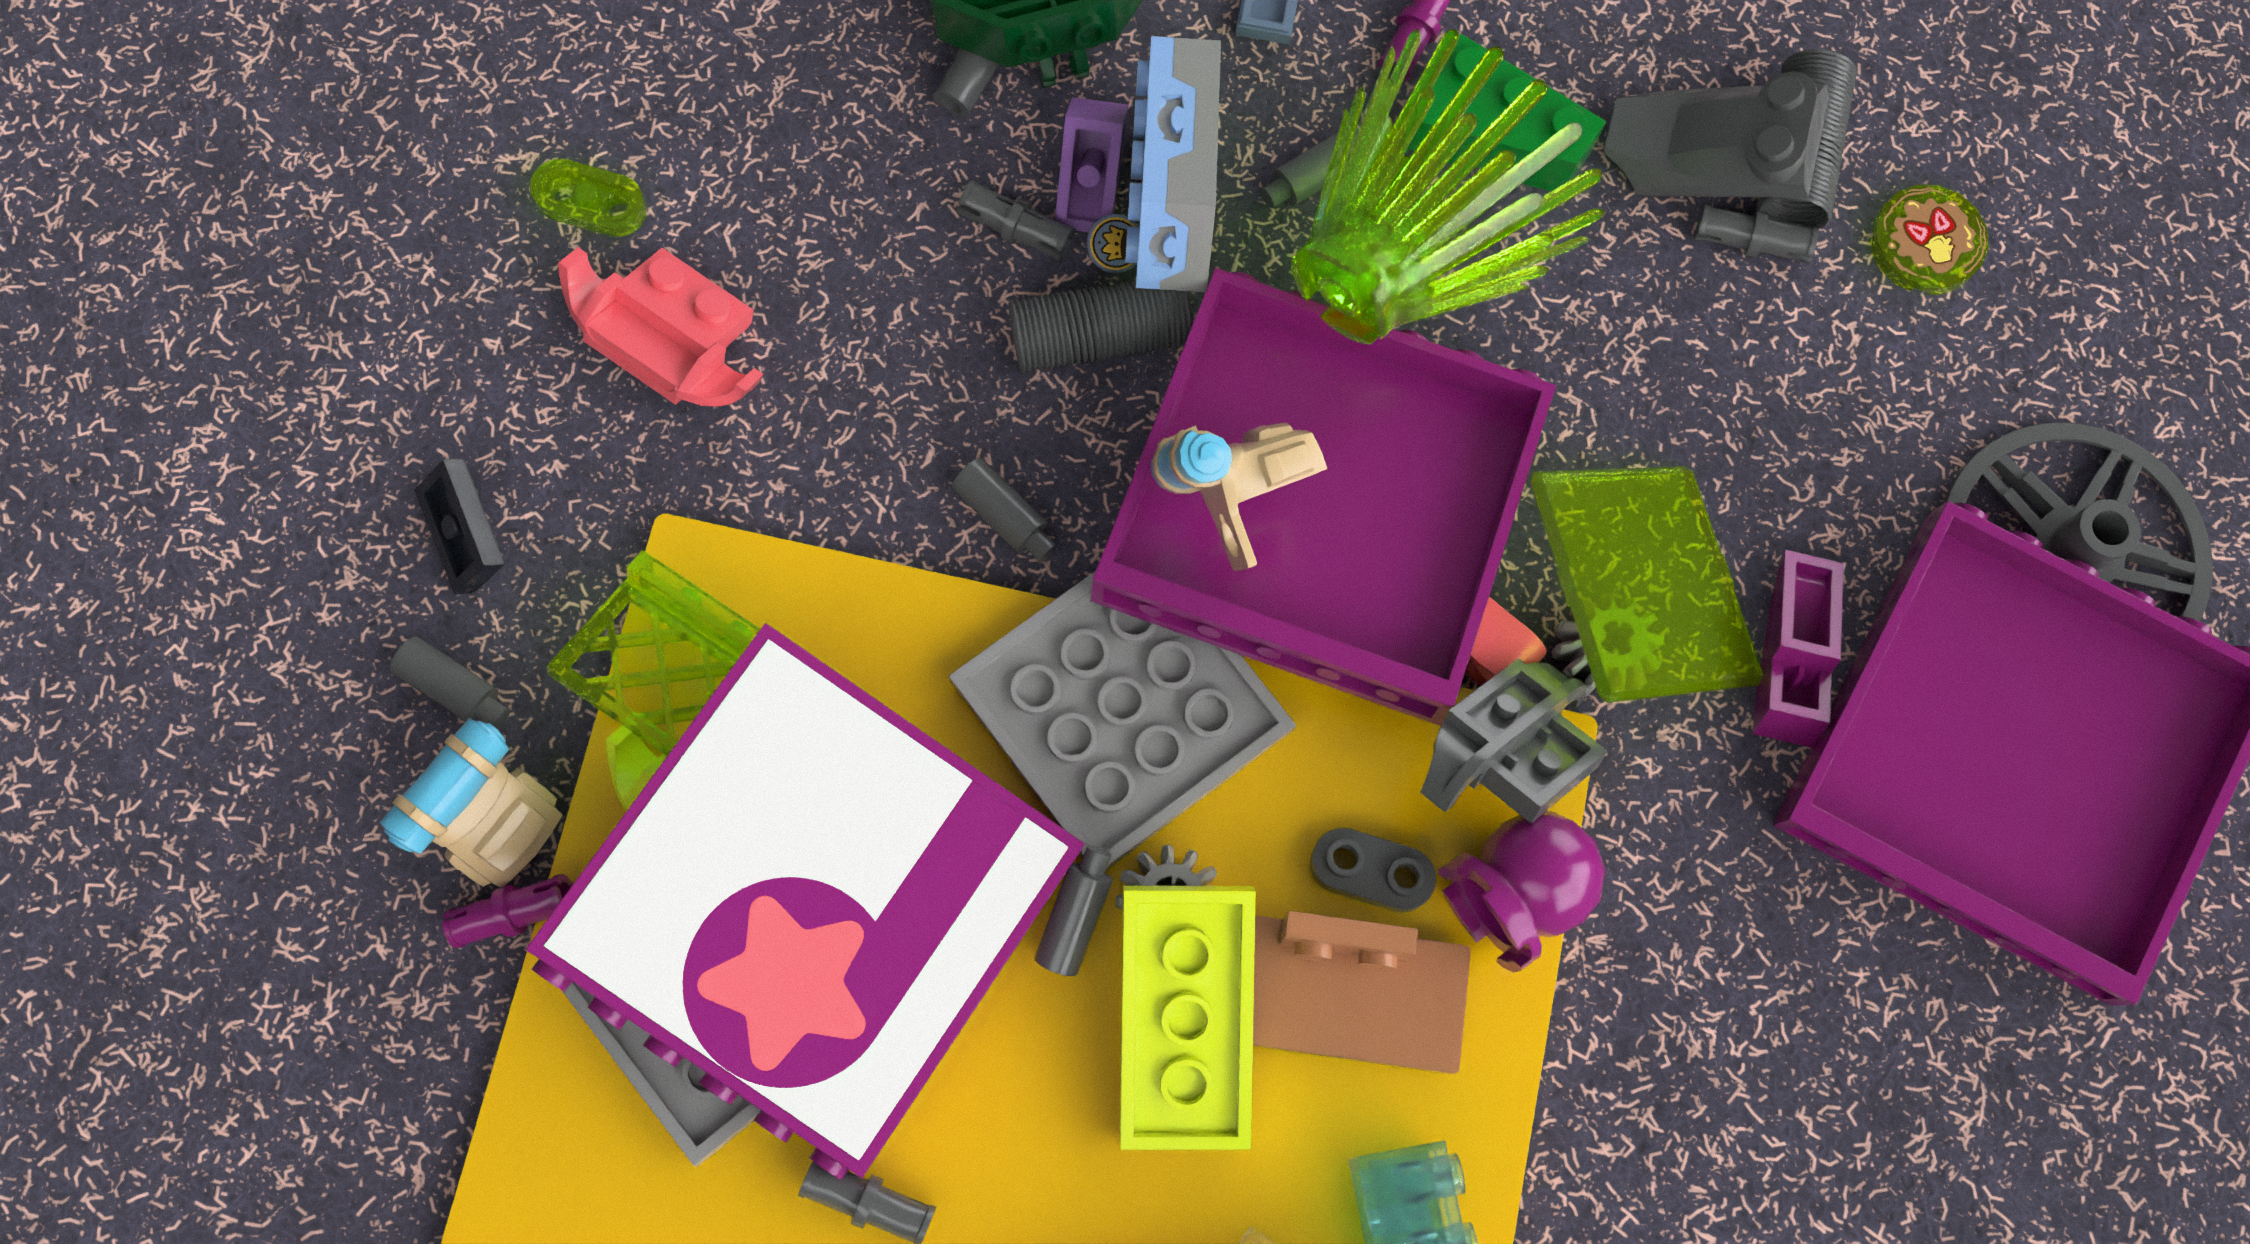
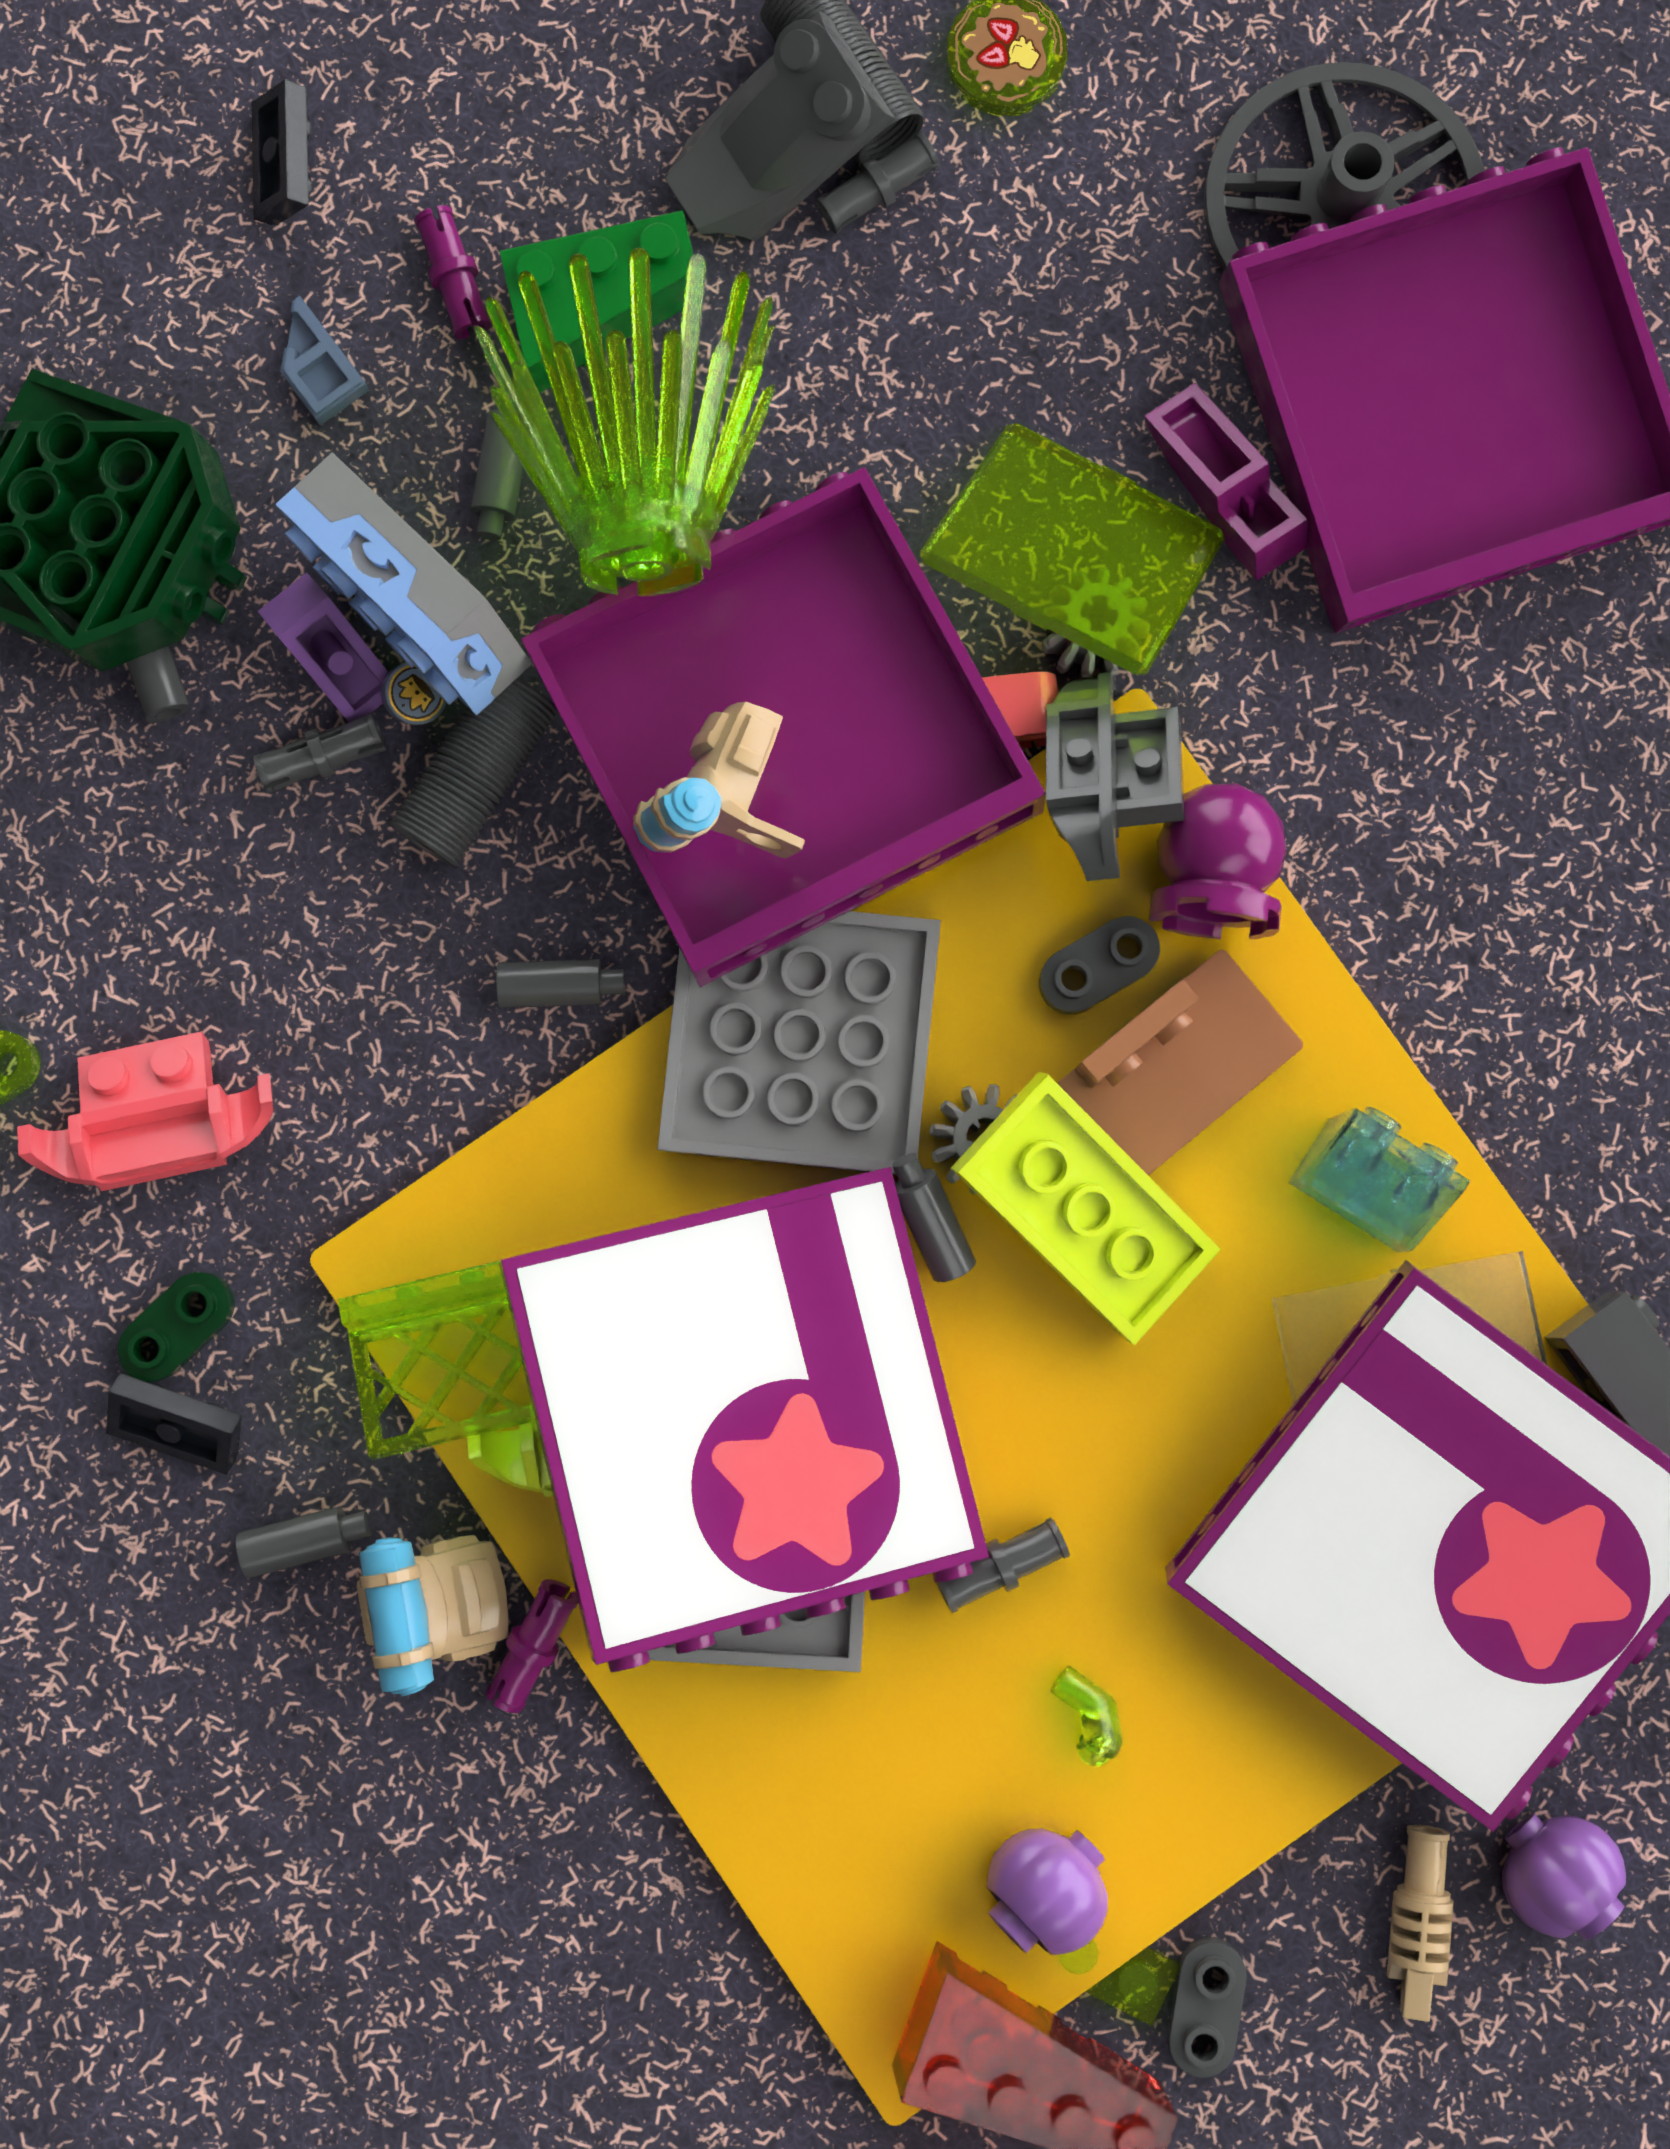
camera: 40 degrees left, 10 degrees up
none -> dark green plate [118,1272,235,1382]

